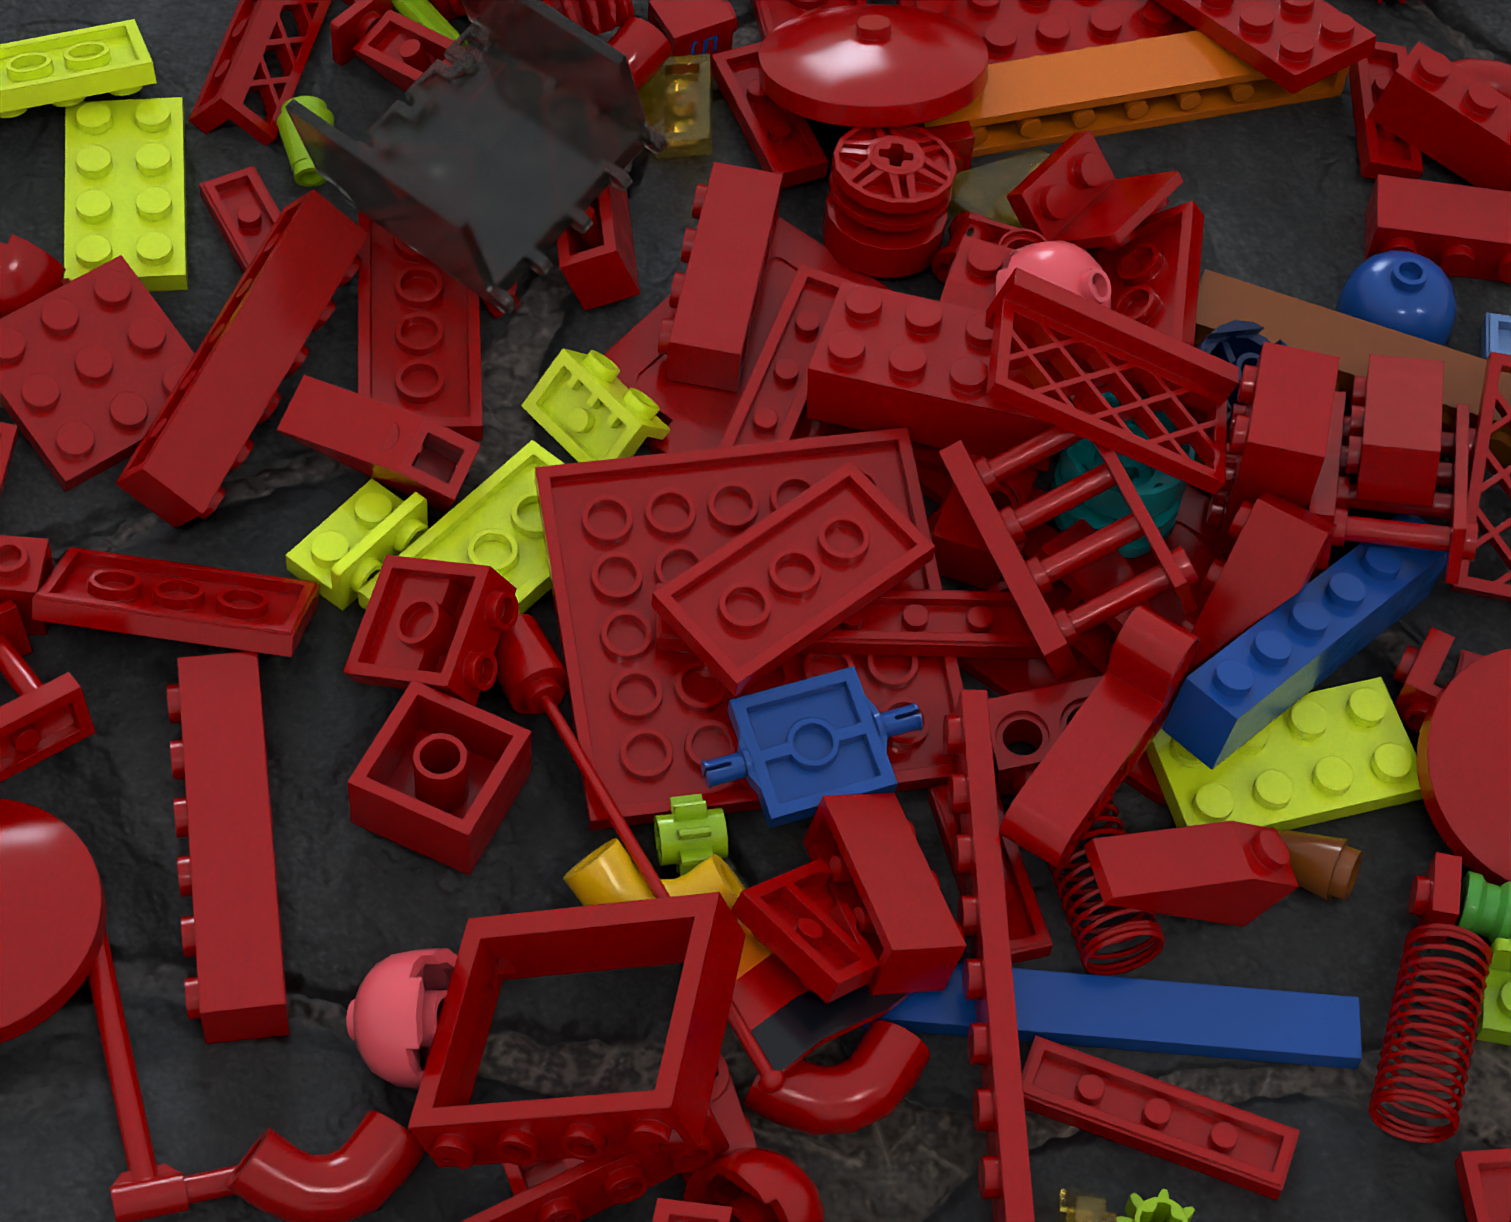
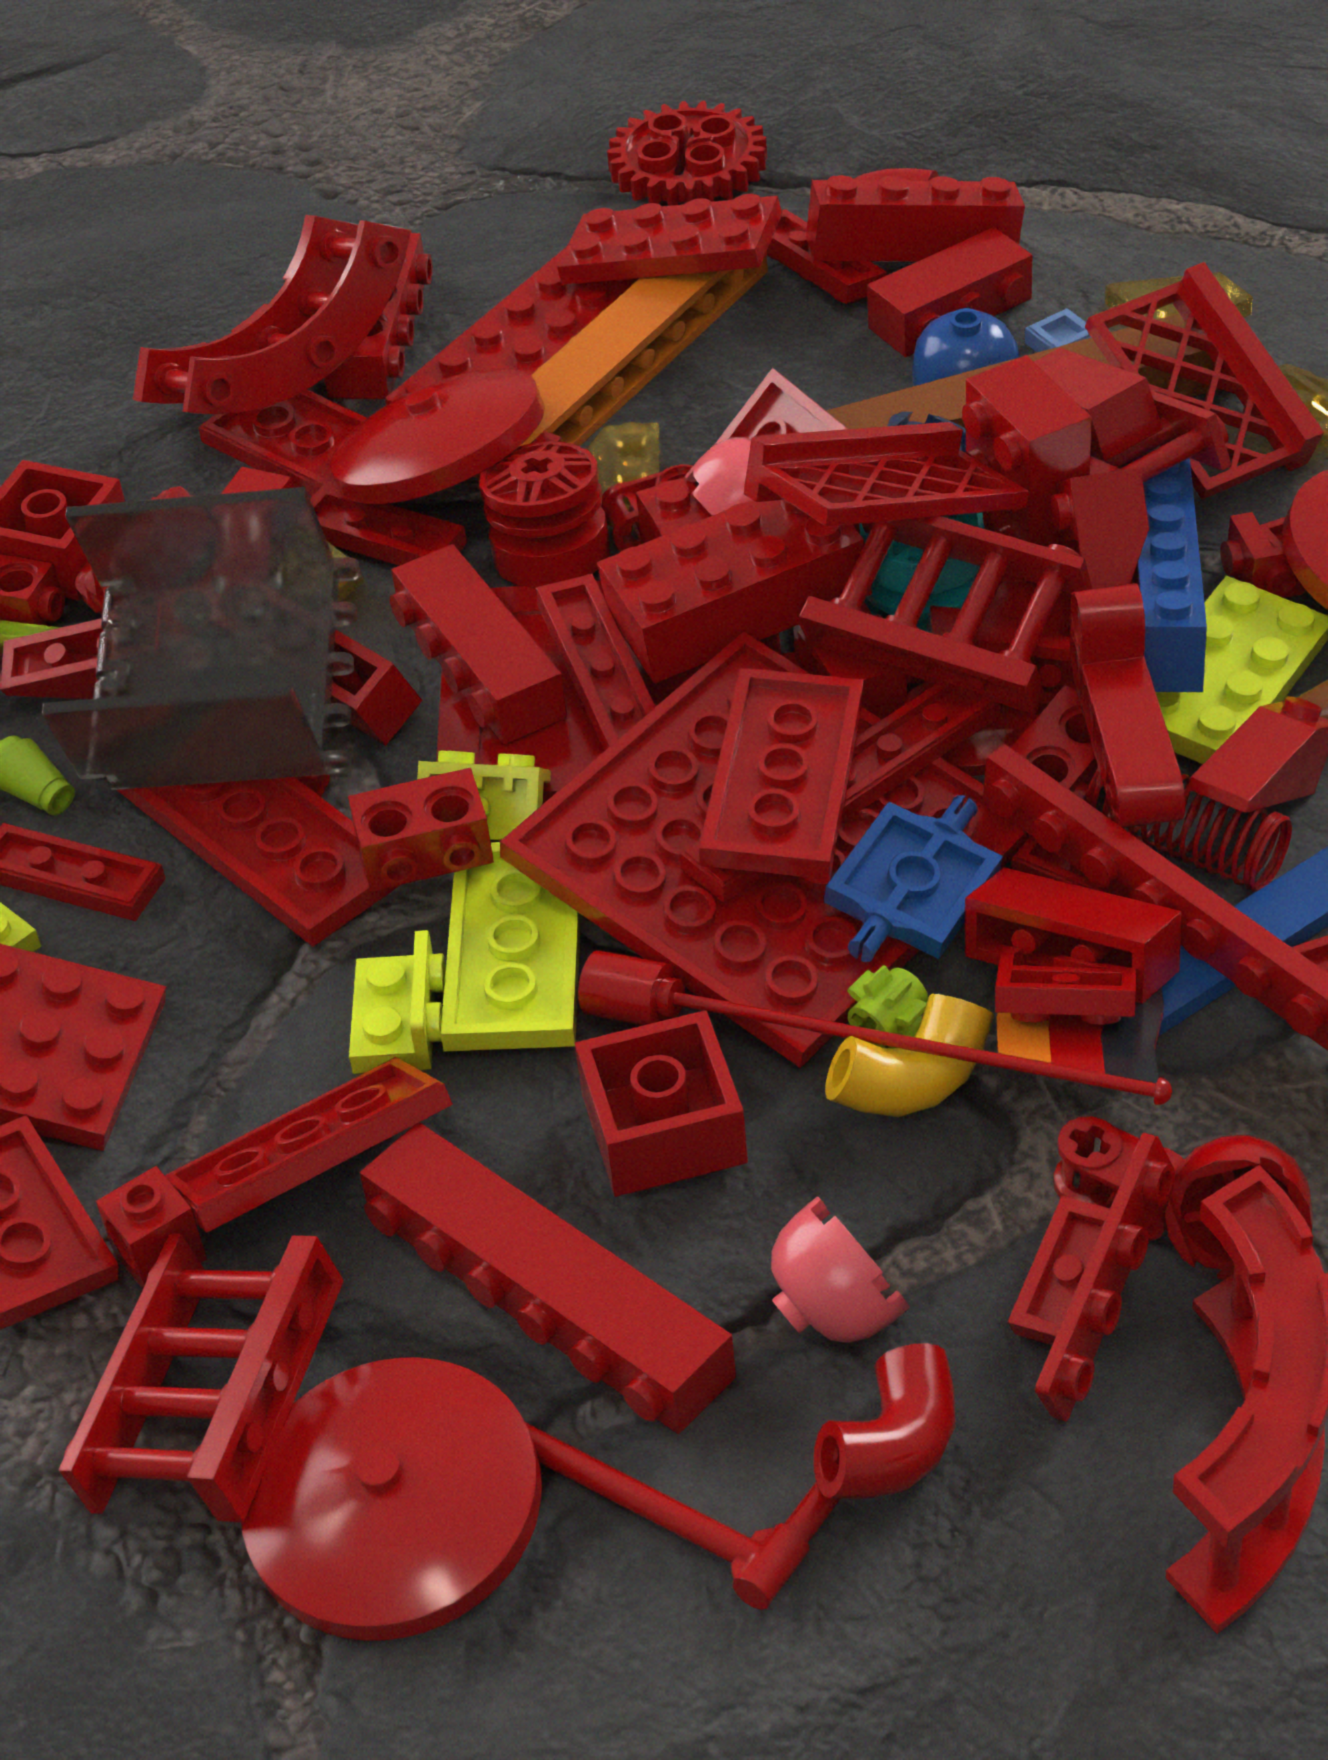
camera: 30 degrees left, 10 degrees down
red brick [115,189,369,528] -> none
red slope [276,375,481,514] -> none
red plate [343,555,519,706] -> none
red window [408,892,746,1170] -> none
red cylinder [743,1020,930,1136] -> none
red bracket [1006,130,1184,251] -> none
none -> red brick [348,767,494,892]

